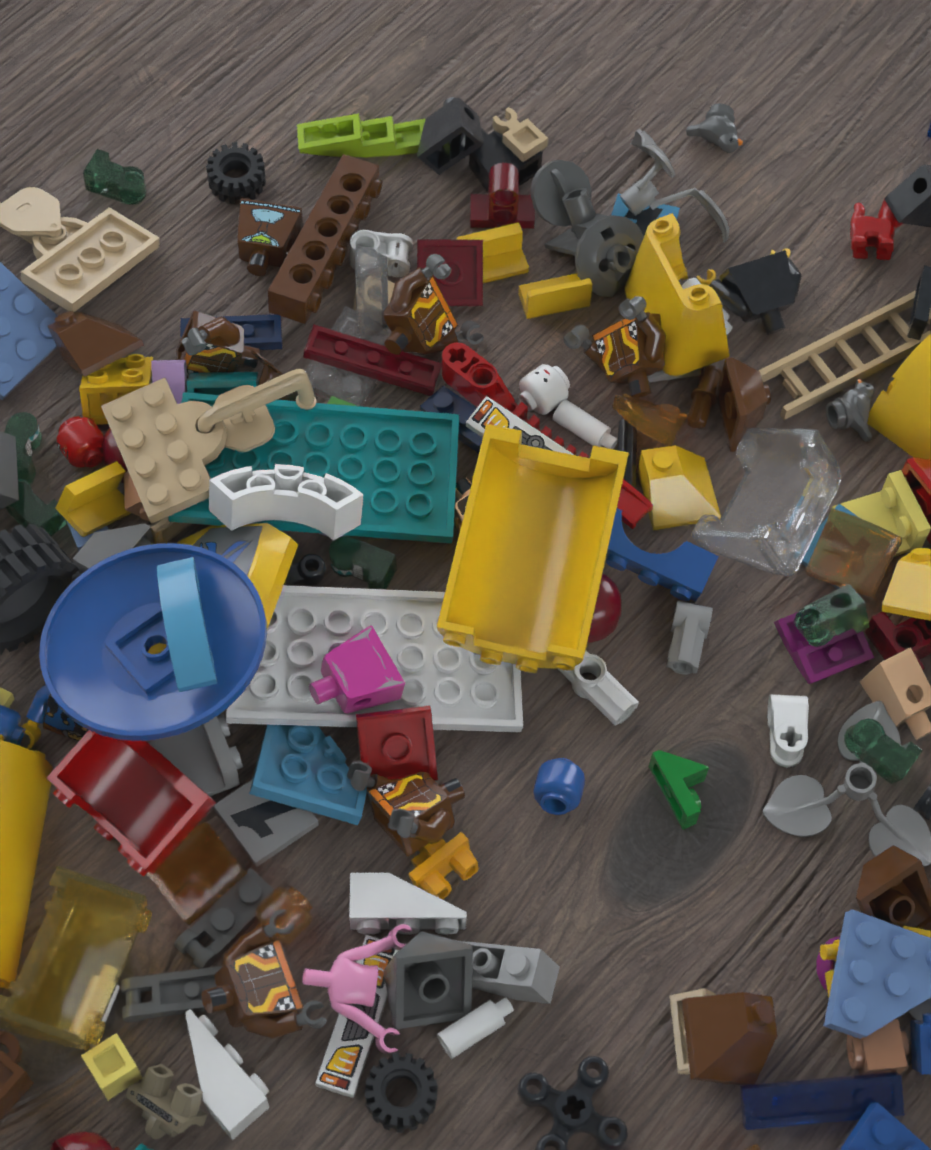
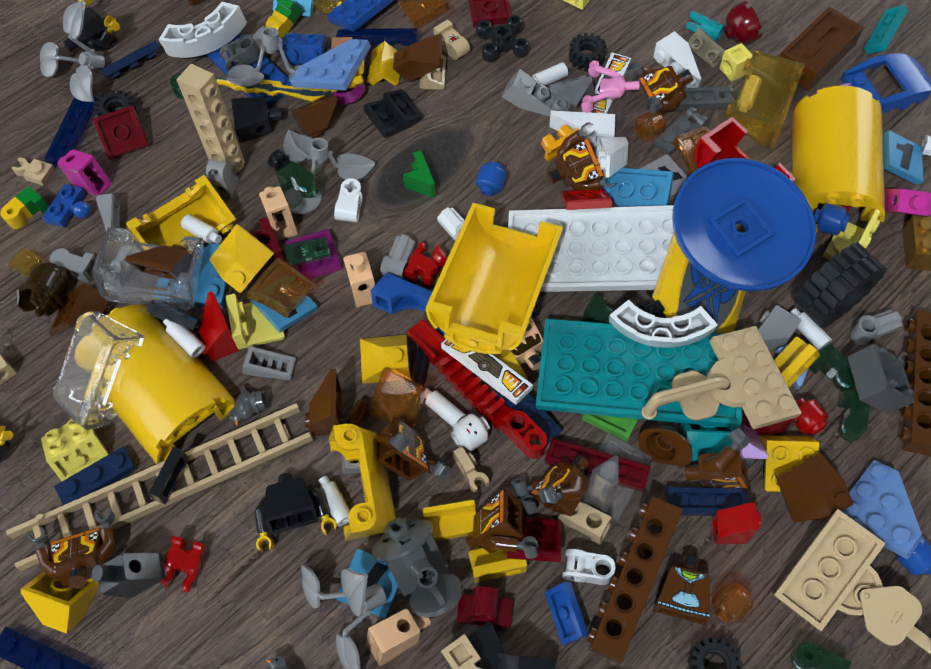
camera: 170 degrees left, 0 degrees up
dark azure slope [157,557,217,693] -> none
dark pink torso [309,625,405,714] -> none
clear windscreen [691,428,841,576] -> none
none -> light grey slope [242,346,296,380]
none -> light nougat torso [343,252,375,308]
none -> black slope [363,89,423,138]
none -> light nougat torso [366,609,431,667]
none -> yellow panel [367,41,400,86]
none -> red animal [404,242,448,288]
none -> tan leg [433,19,470,60]
none -> tan plate [453,447,489,493]
none -> reddish brown torso [465,489,539,559]
none -> blue plate [545,582,589,645]
none -> white slope [595,137,628,178]
none -> red slope [711,503,762,544]
none -> clear orange head [711,581,753,624]

